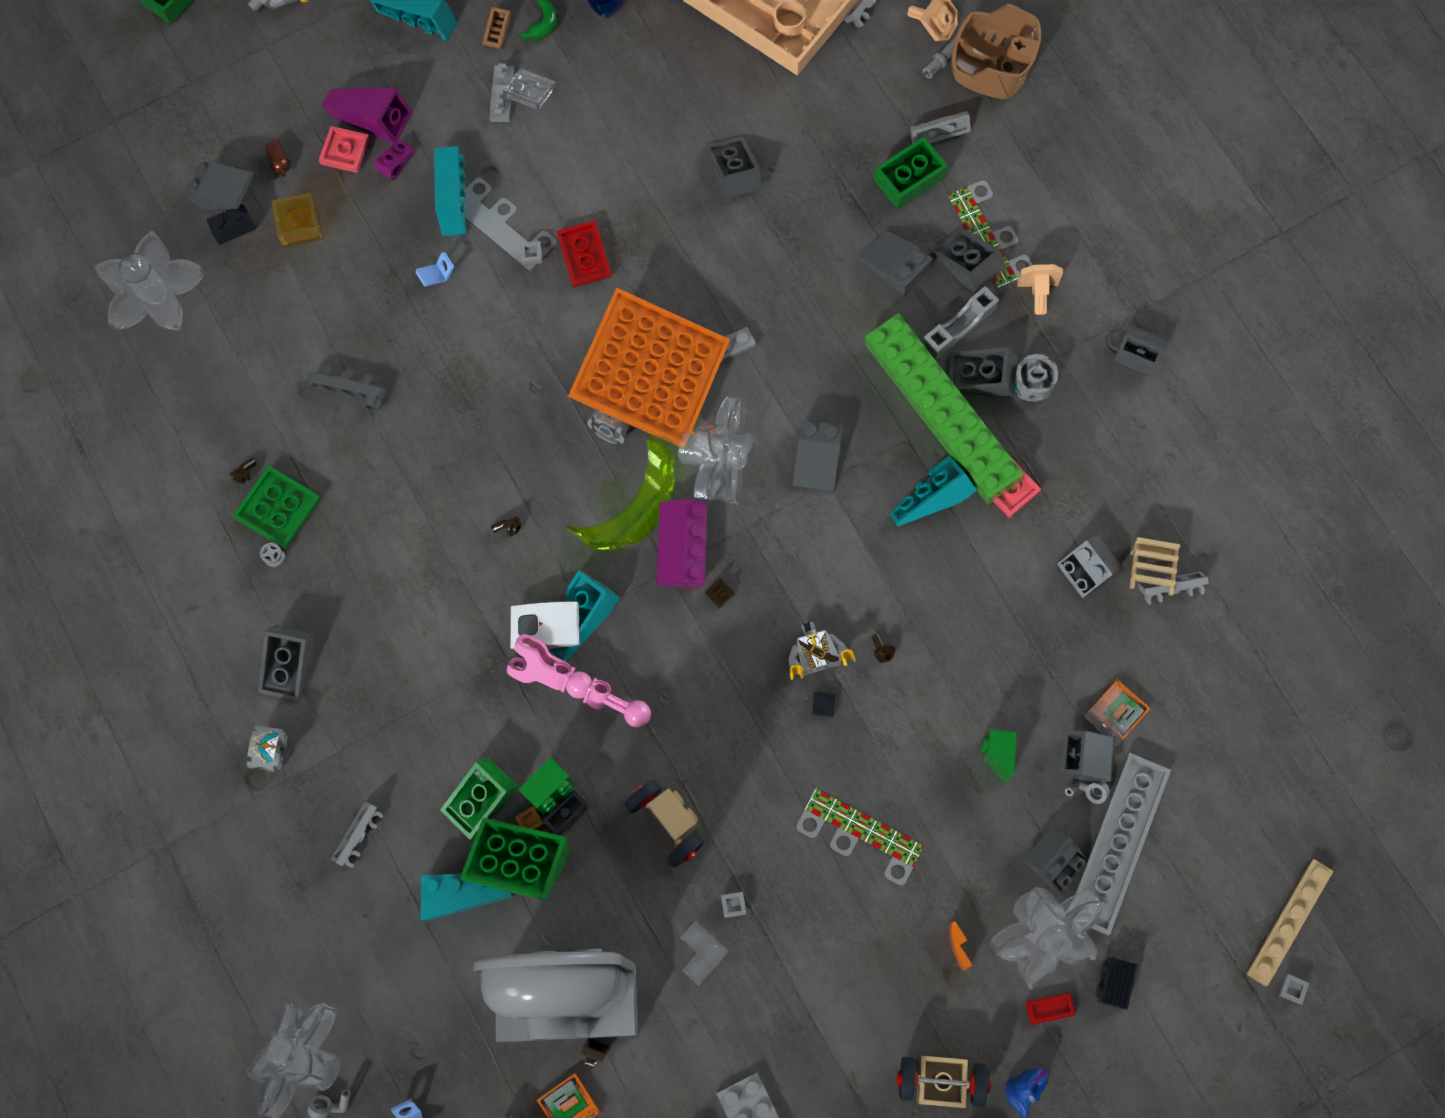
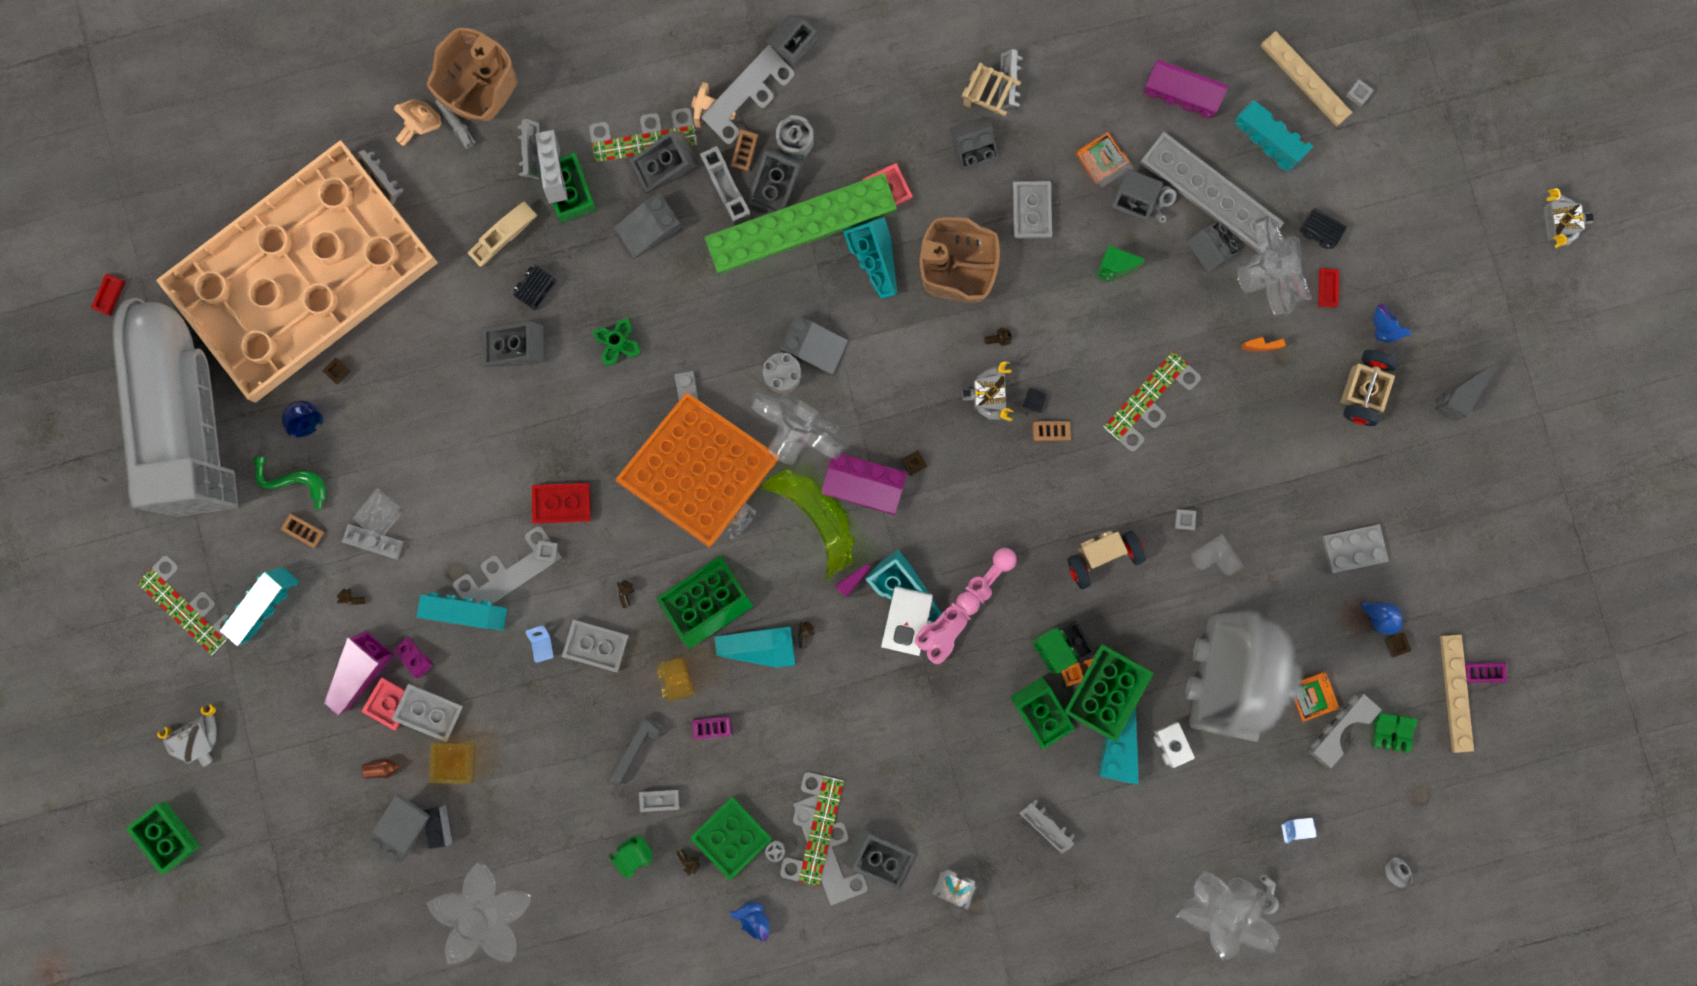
camera: 80 degrees left, 10 degrees up
none -> dark brown plate [322,357,351,385]
none -> dark brown plate [336,588,365,605]
none -> light grey plate [392,683,463,742]
none -> tan slope [468,201,538,267]
none -> black brick [513,264,556,311]
none -> light grey arch [535,130,567,204]
none -> light grey plate [562,620,629,673]
none -> green plant [593,318,641,367]
none -> green brick [608,833,654,879]
none -> dark brown plate [617,580,635,608]
none -> light grey plate [639,789,680,812]
none -> green slope [656,556,754,649]
none -> clear yellow brick [656,657,695,702]
none -> magenta slope [691,716,732,740]
none -> light grey piece [701,45,794,144]
none -> teal wedge [714,627,796,668]
none -> blue hair [730,902,770,942]
none -> medium nougat slope [731,129,759,171]
none -> light grey brick [763,353,802,394]
none -> piece [780,772,844,886]
none -> light grey piece [793,795,868,905]
none -> magenta slope [835,564,871,597]
none -> medium nougat piece [919,217,1000,303]
none -> light grey plate [1012,181,1052,239]
none -> medium nougat slope [1032,421,1071,442]
none -> magenta slope [1143,59,1228,118]
none -> white piece [1154,722,1195,768]
none -> teal wedge [1234,100,1313,172]

